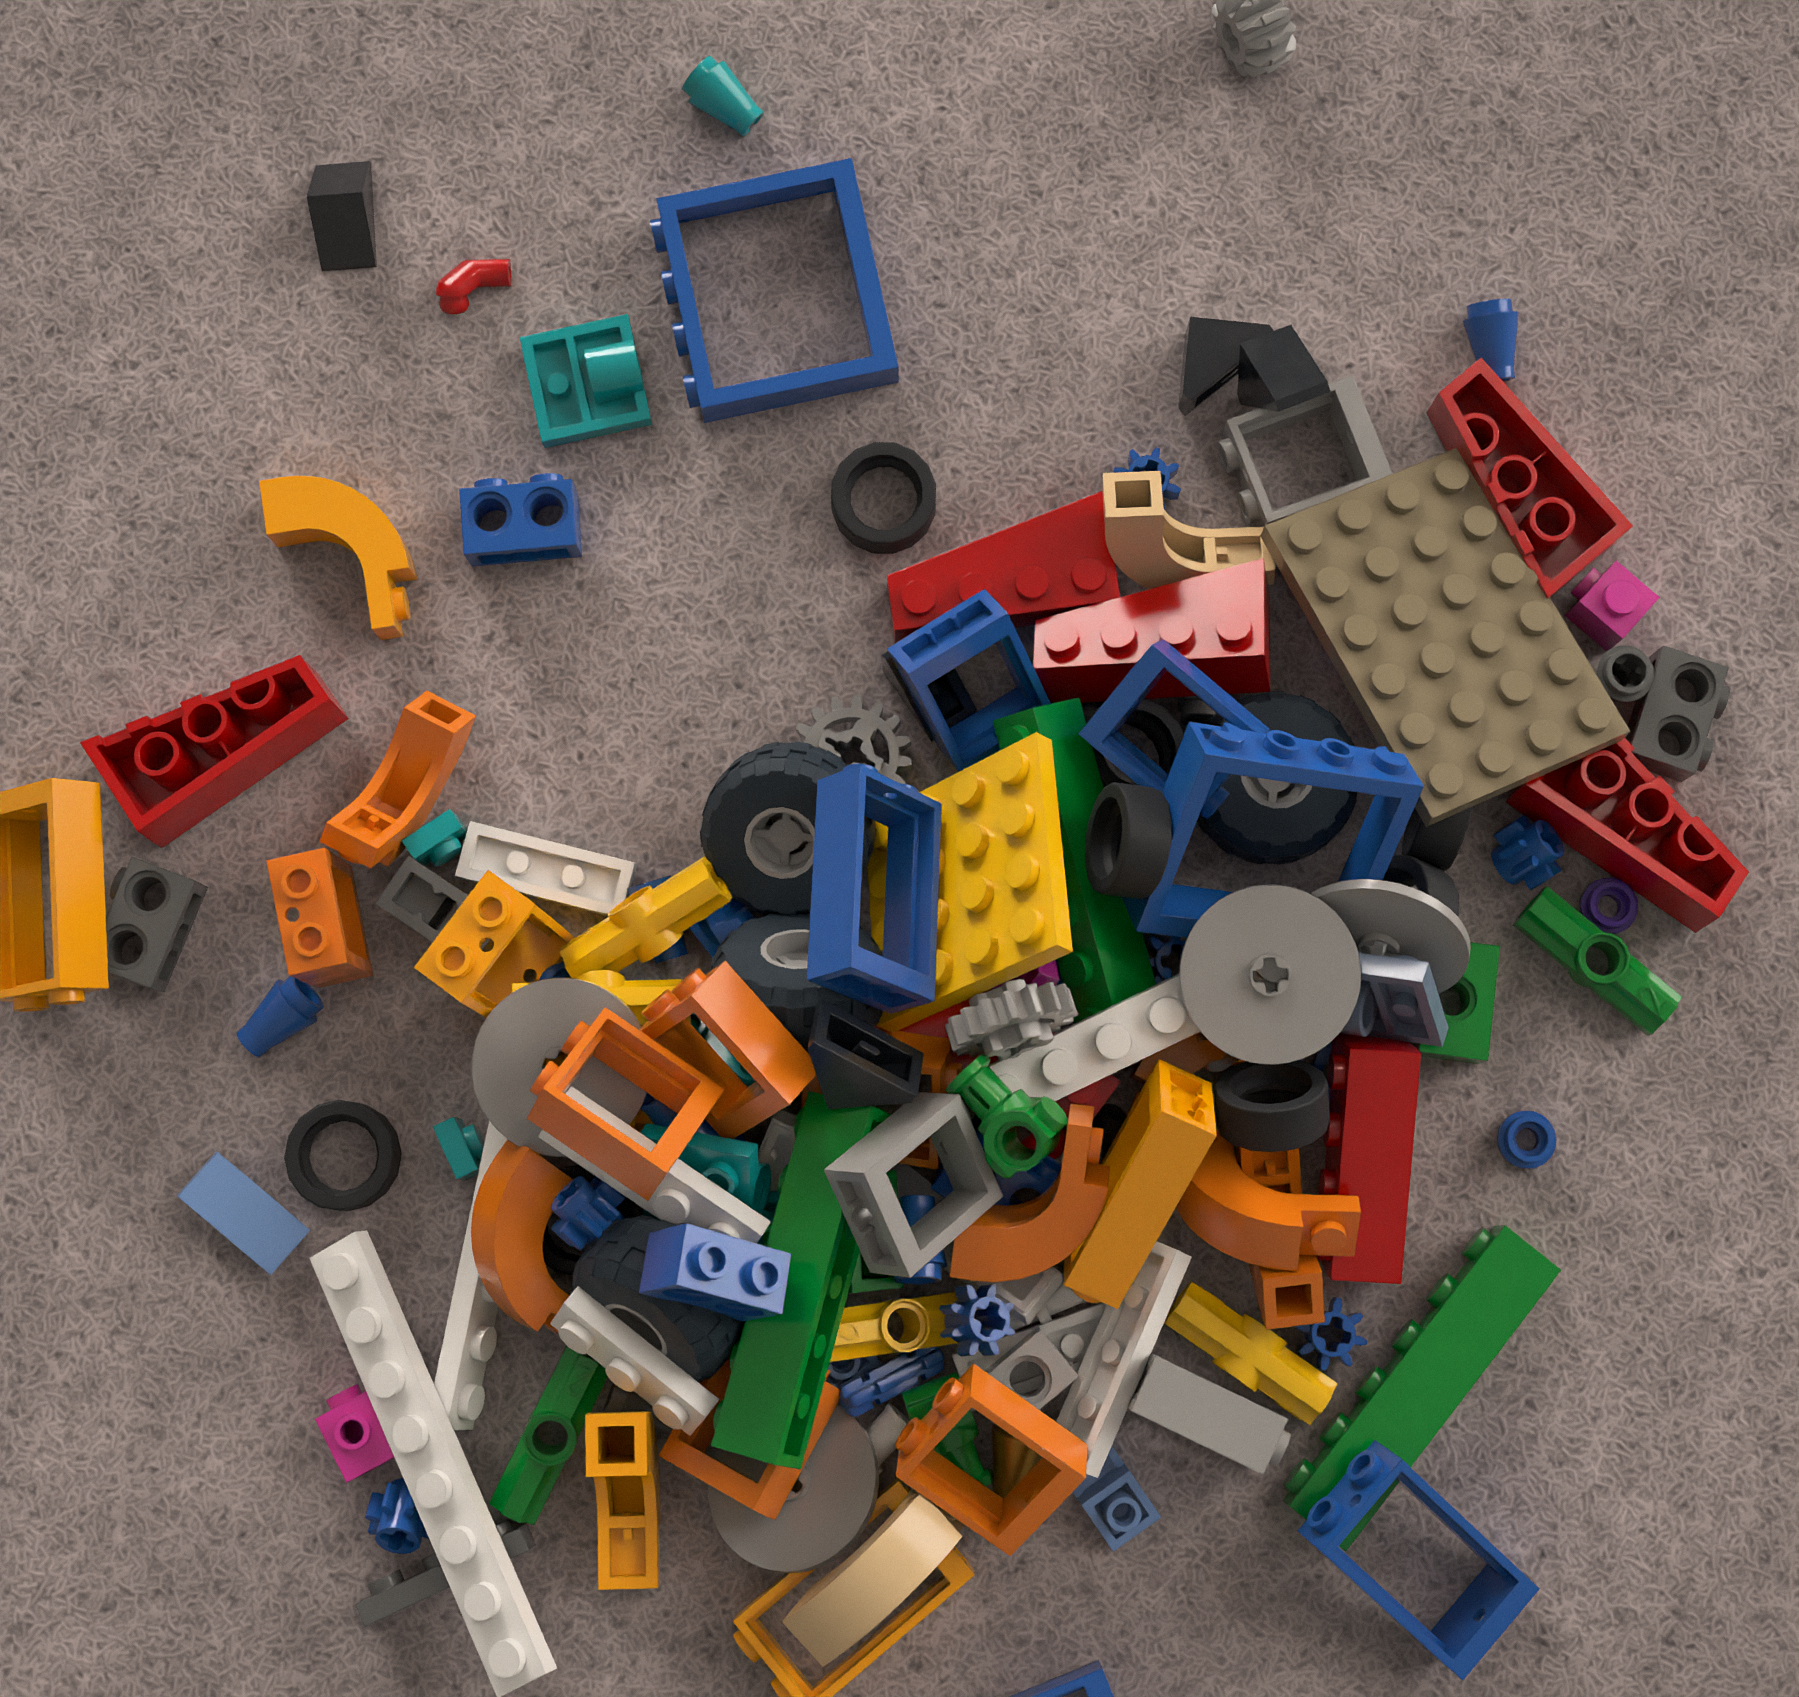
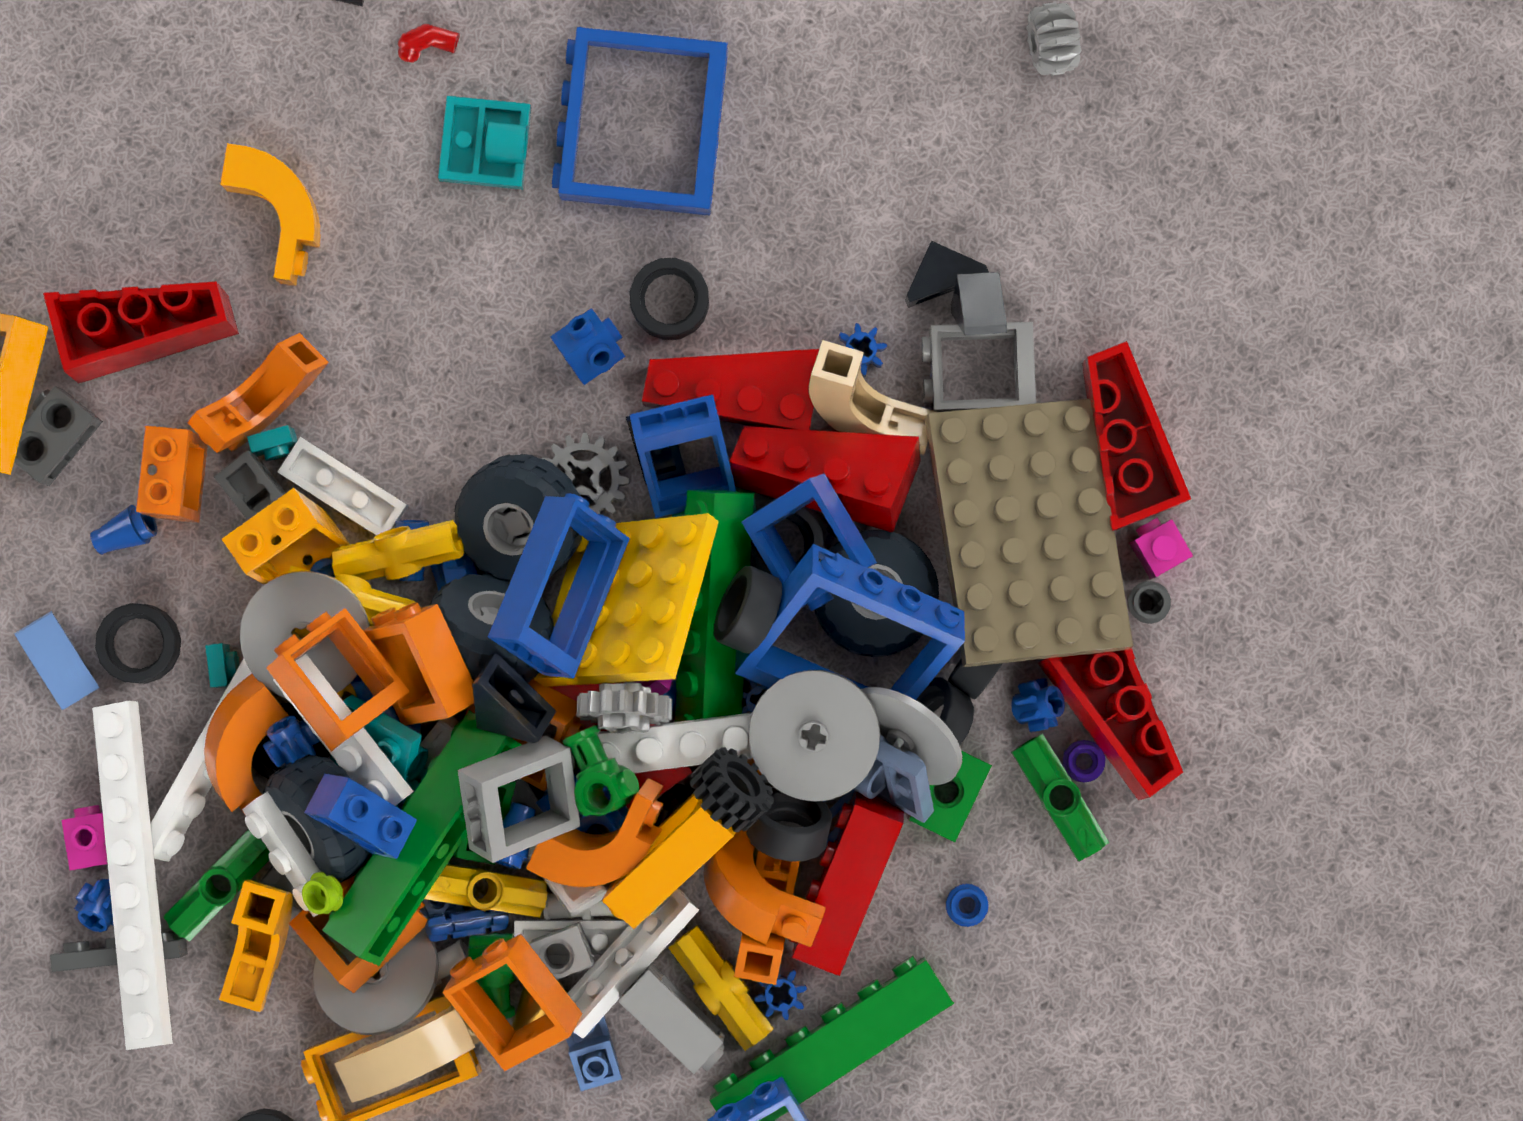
camera: 20 degrees right, 5 degrees up
blue brick [459,473,582,567] -> none
blue gear [939,1284,1015,1357] -> none
blue cone [1463,298,1519,381] -> none
dark grey brick [1625,645,1730,782] -> none
none -> lime plate [302,872,343,914]
none -> blue brick [550,308,625,385]
none -> black tyre [690,747,774,832]

